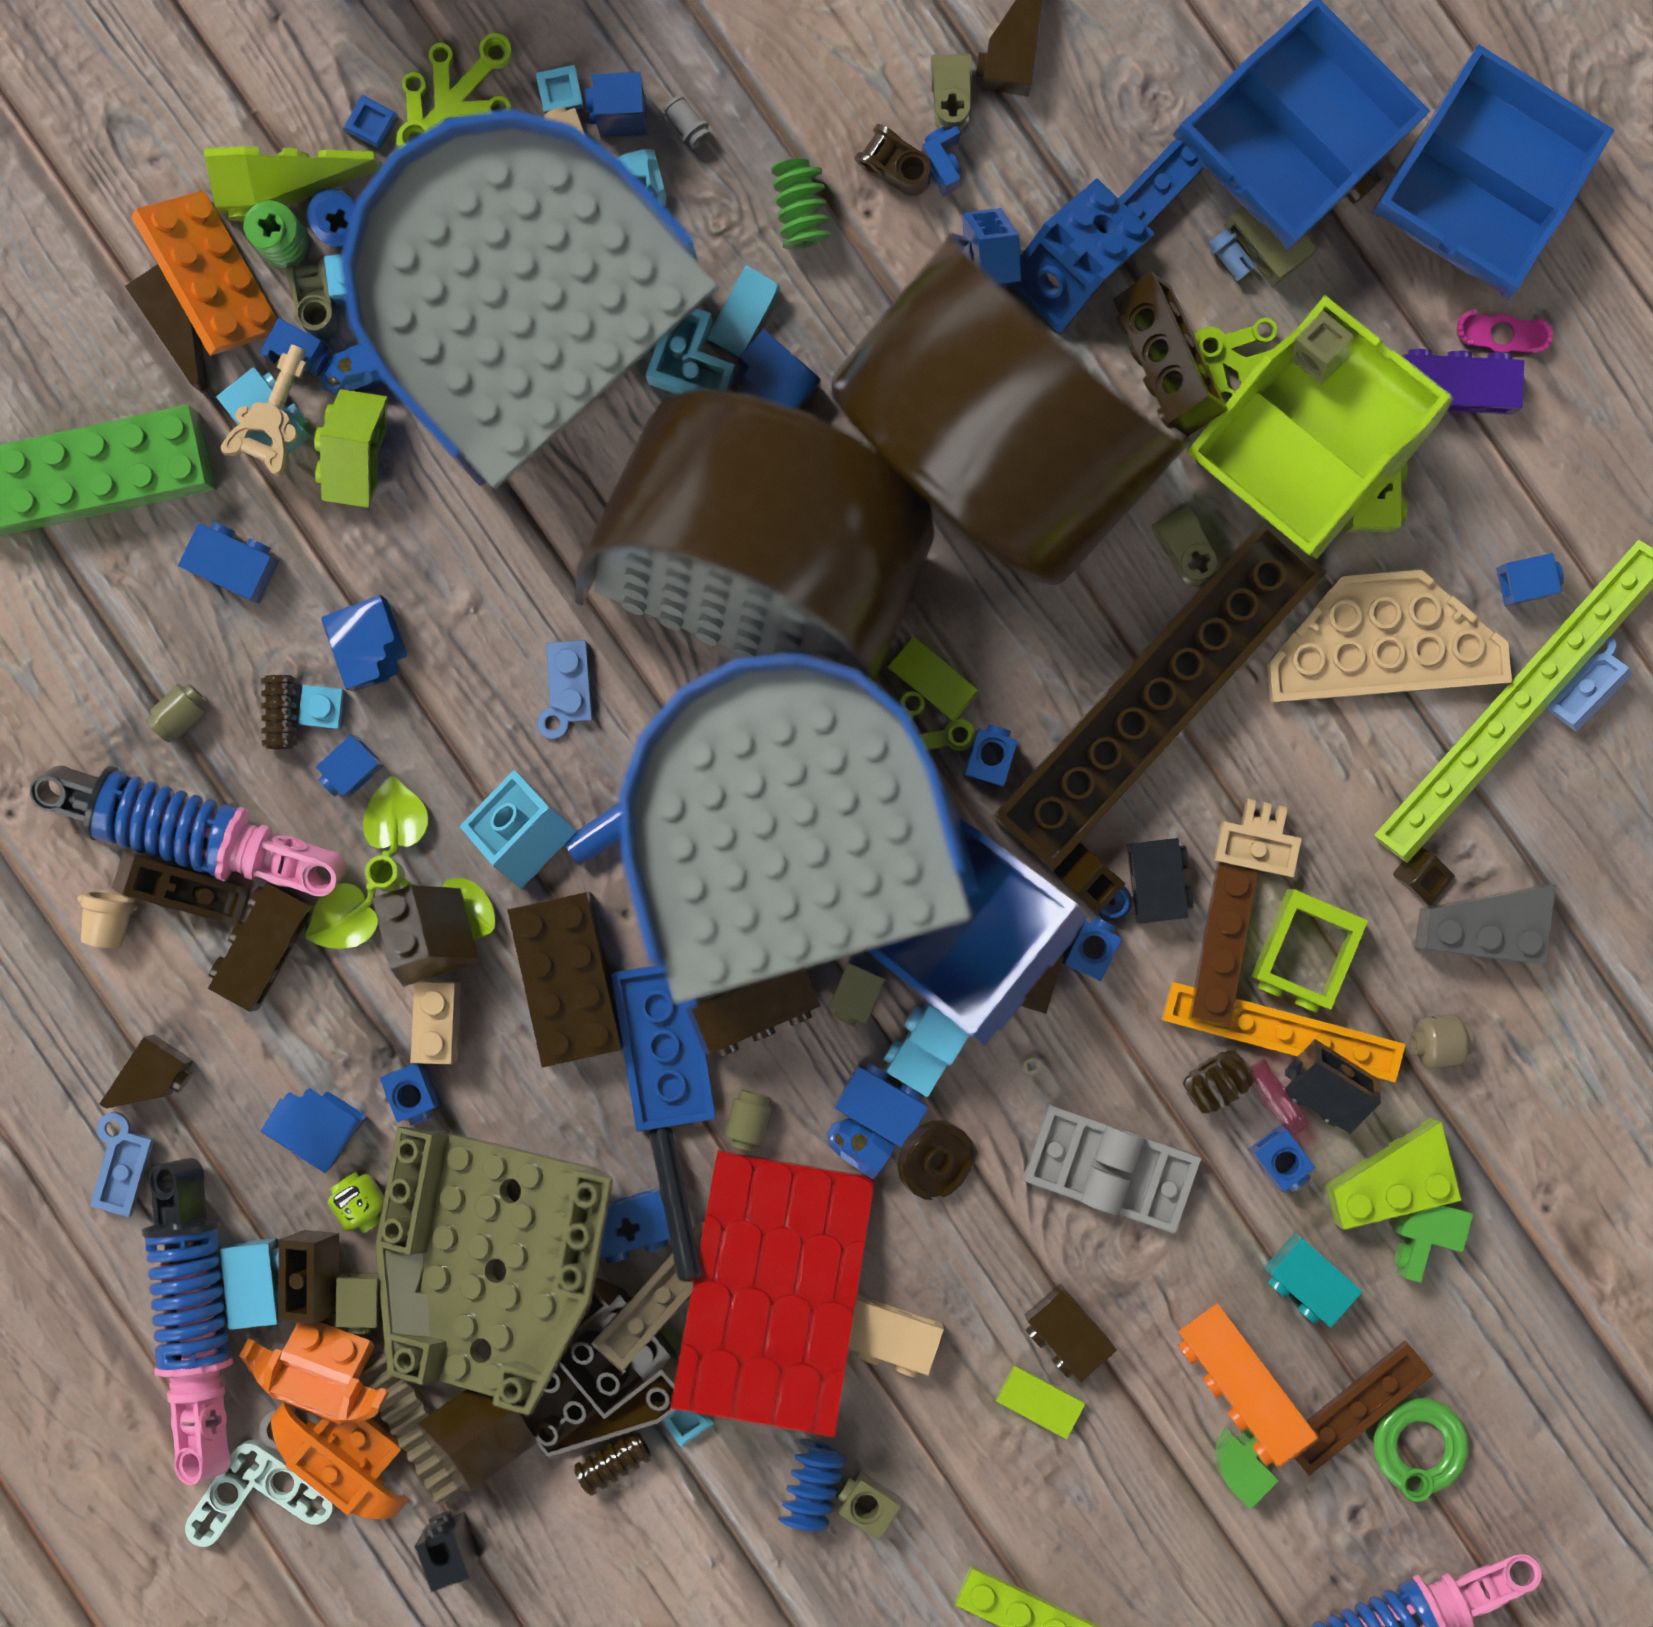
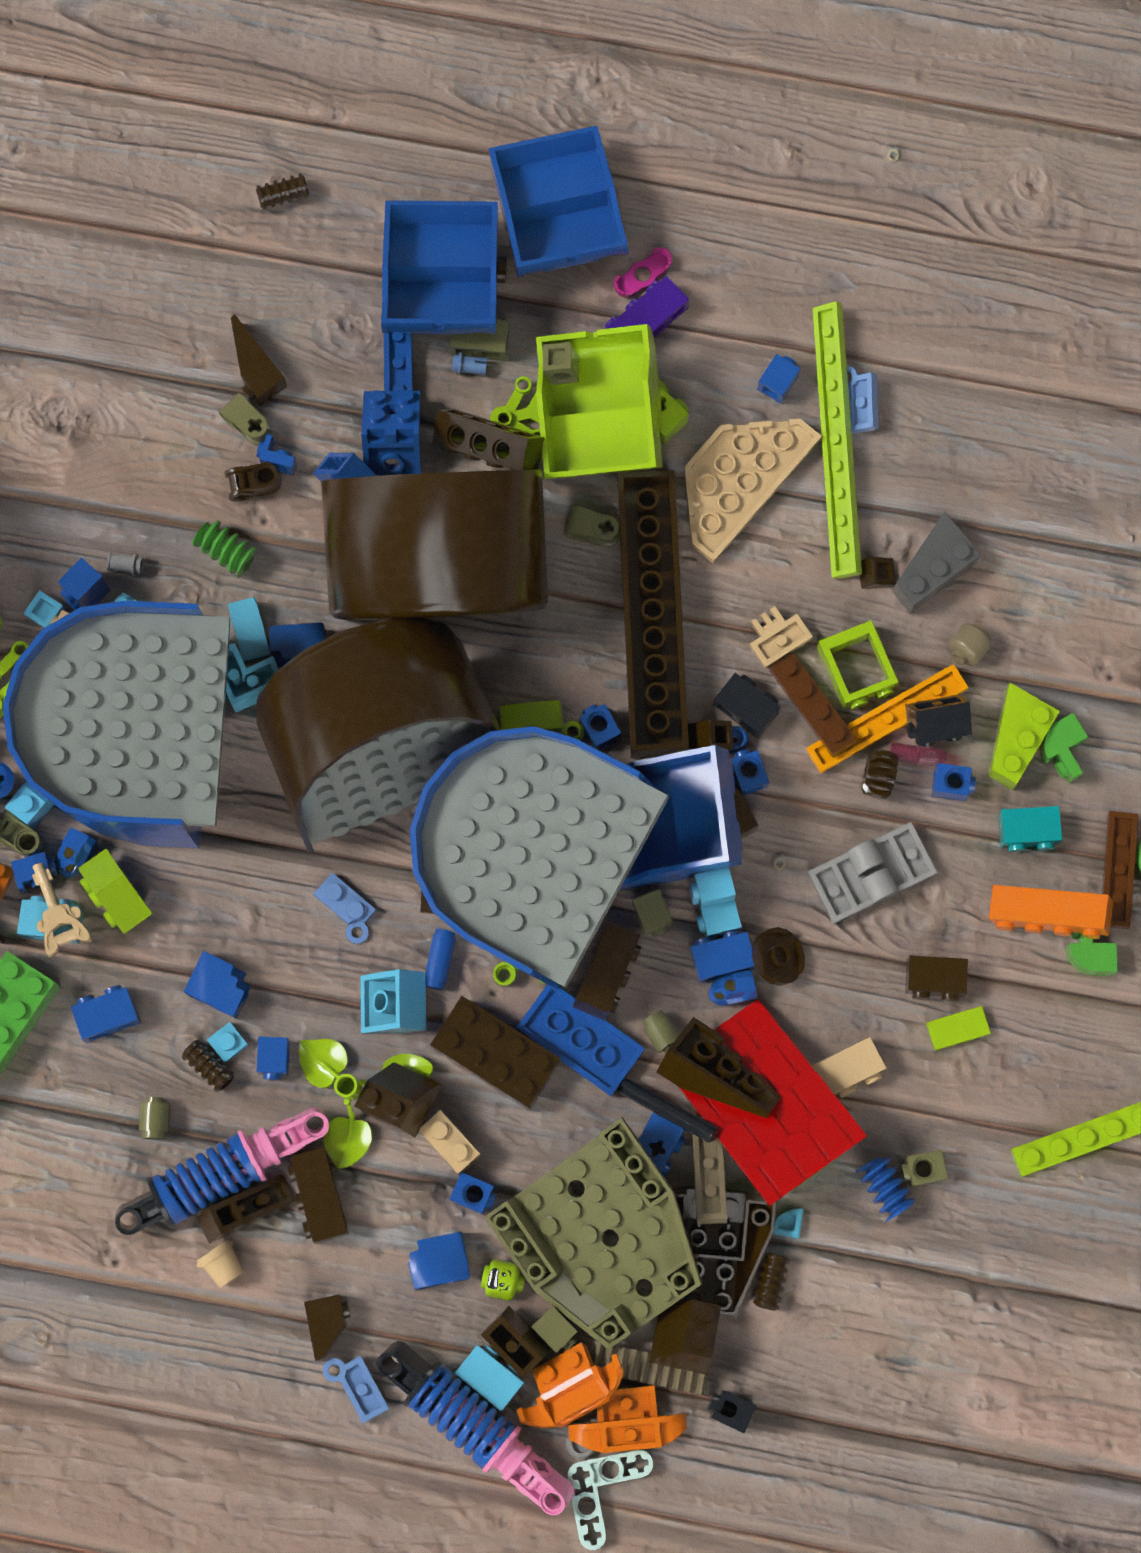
camera: 40 degrees left, 10 degrees down
none -> dark brown wedge [657,1017,781,1118]

